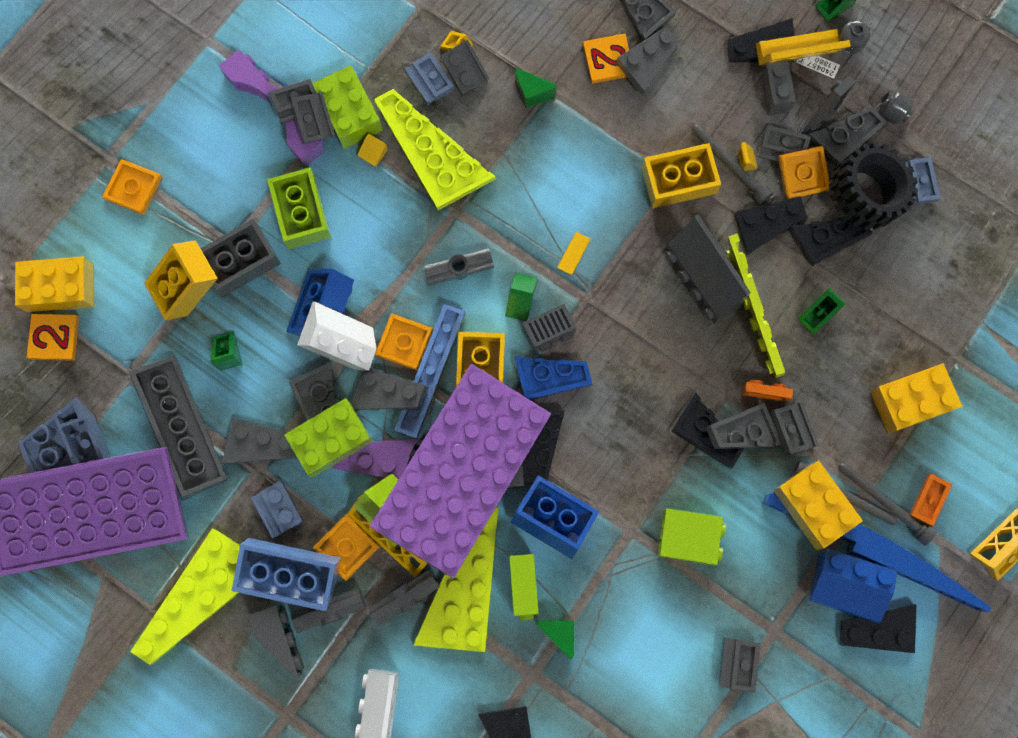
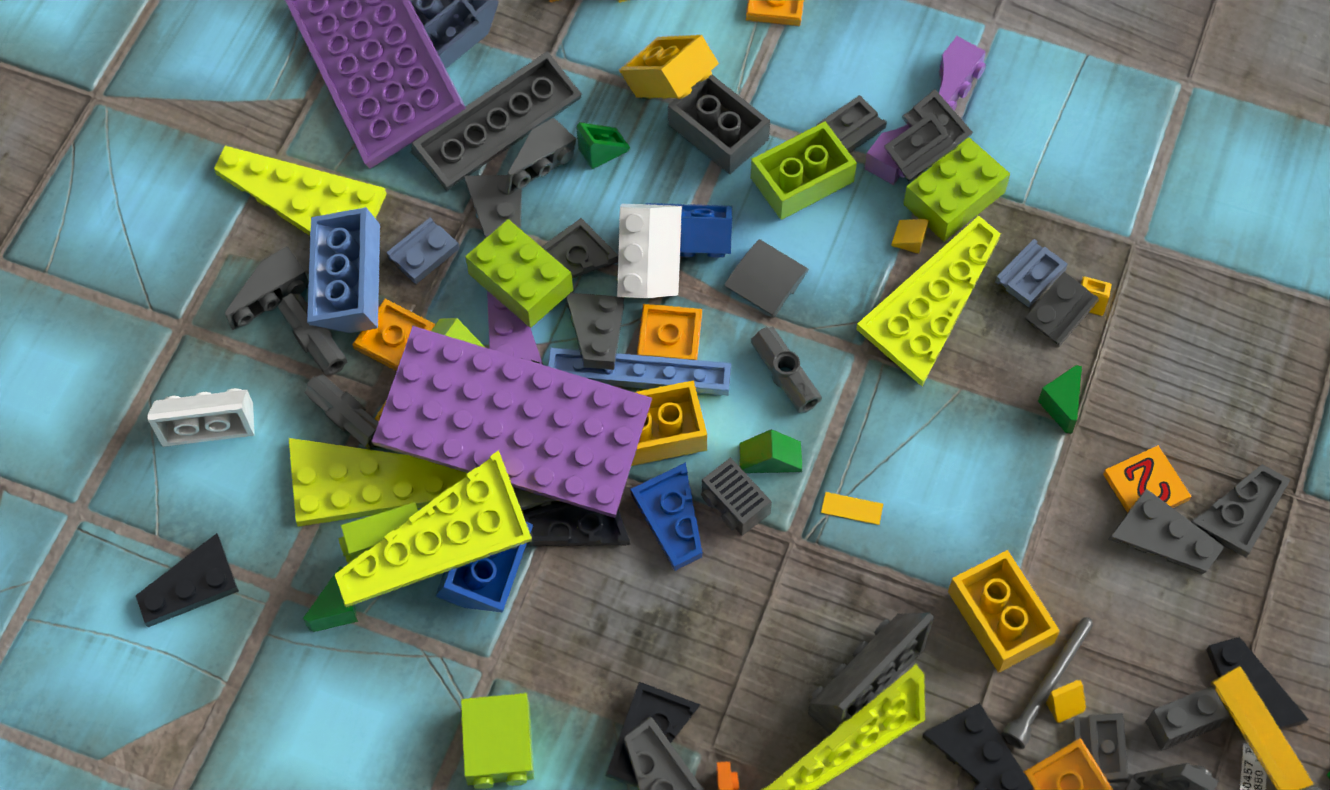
camera: 75 degrees right, 15 degrees down
none -> neon yellow wing [335,450,532,607]
none -> dark grey slope [505,118,576,194]
none -> dark grey slope [724,239,809,317]
none -> dark grey plate [816,95,887,153]

